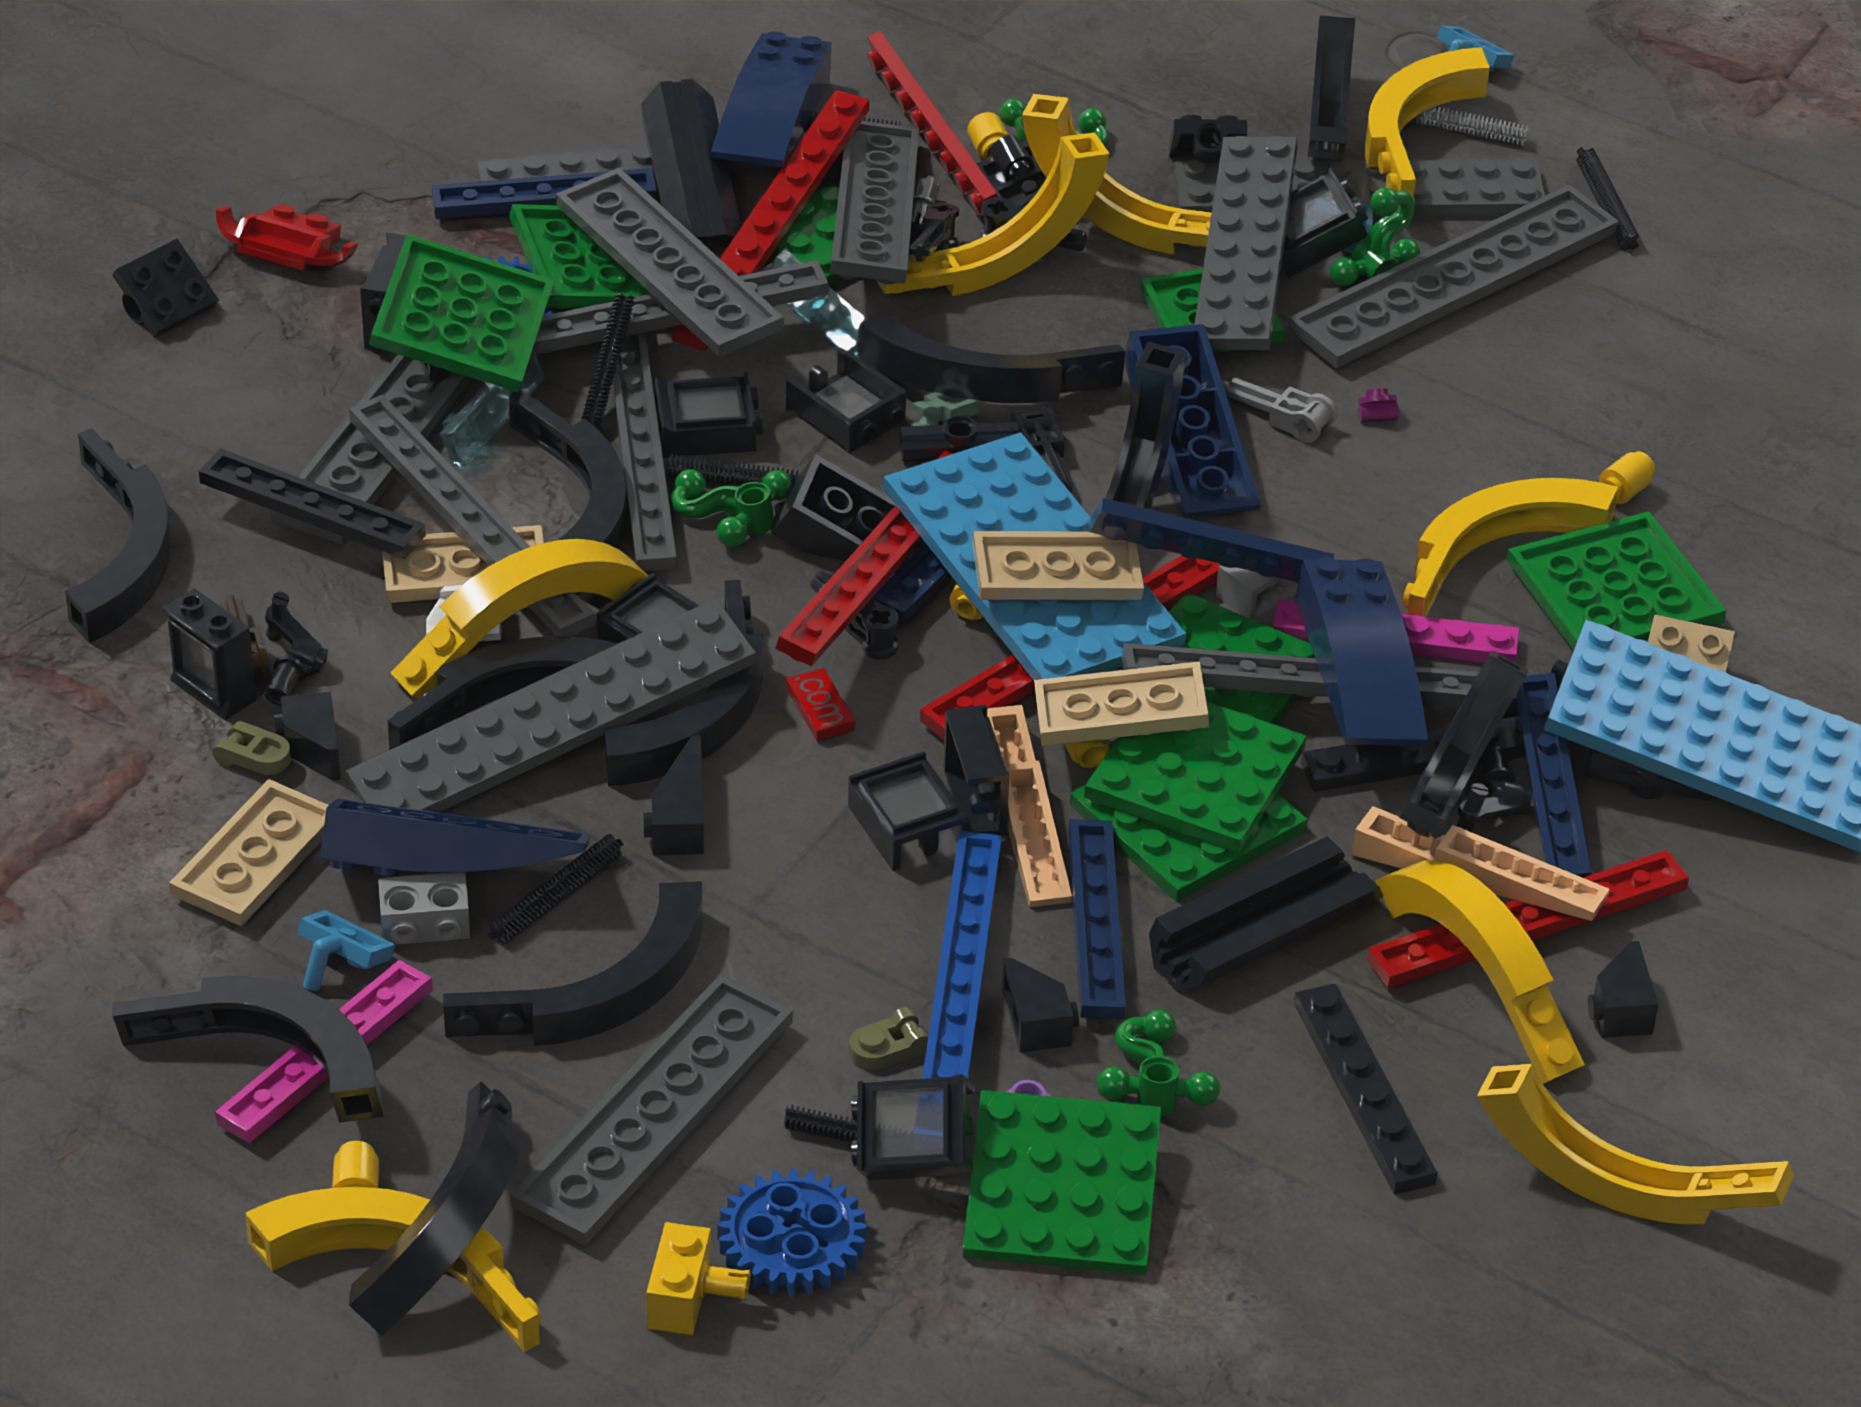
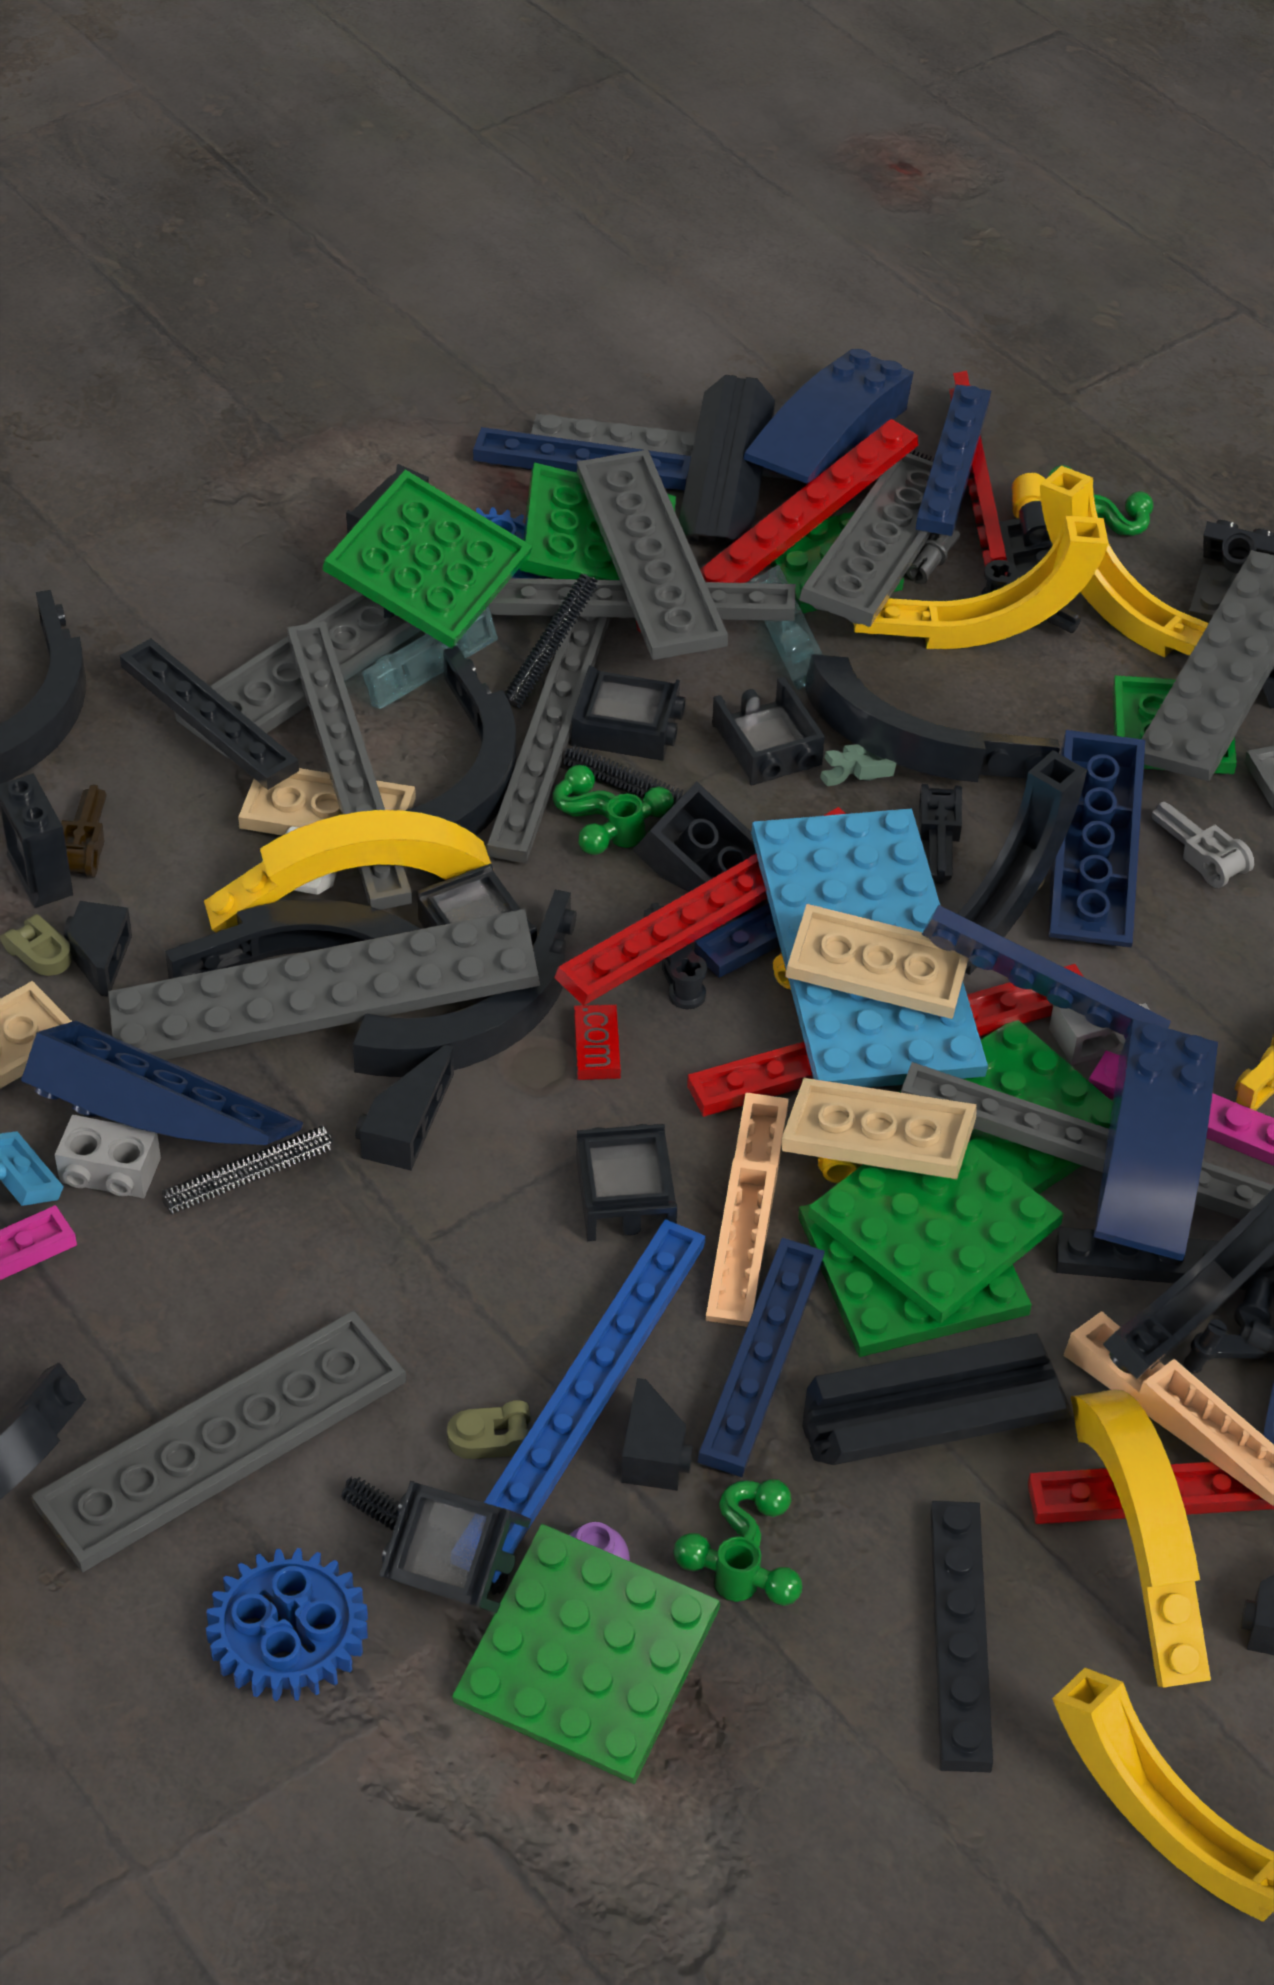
camera: 20 degrees right, 5 degrees up
black plate [112,238,219,338] -> none
red plate [216,204,358,271] -> none
black pin [264,592,329,706] -> none
black arch [443,881,703,1046] -> none
yellow brick [646,1222,751,1335] -> none
black piece [900,415,1019,461] -> none
black connector [909,203,960,262] -> none
black window [943,705,1010,835] -> none
none -> dark blue plate [916,384,991,536]

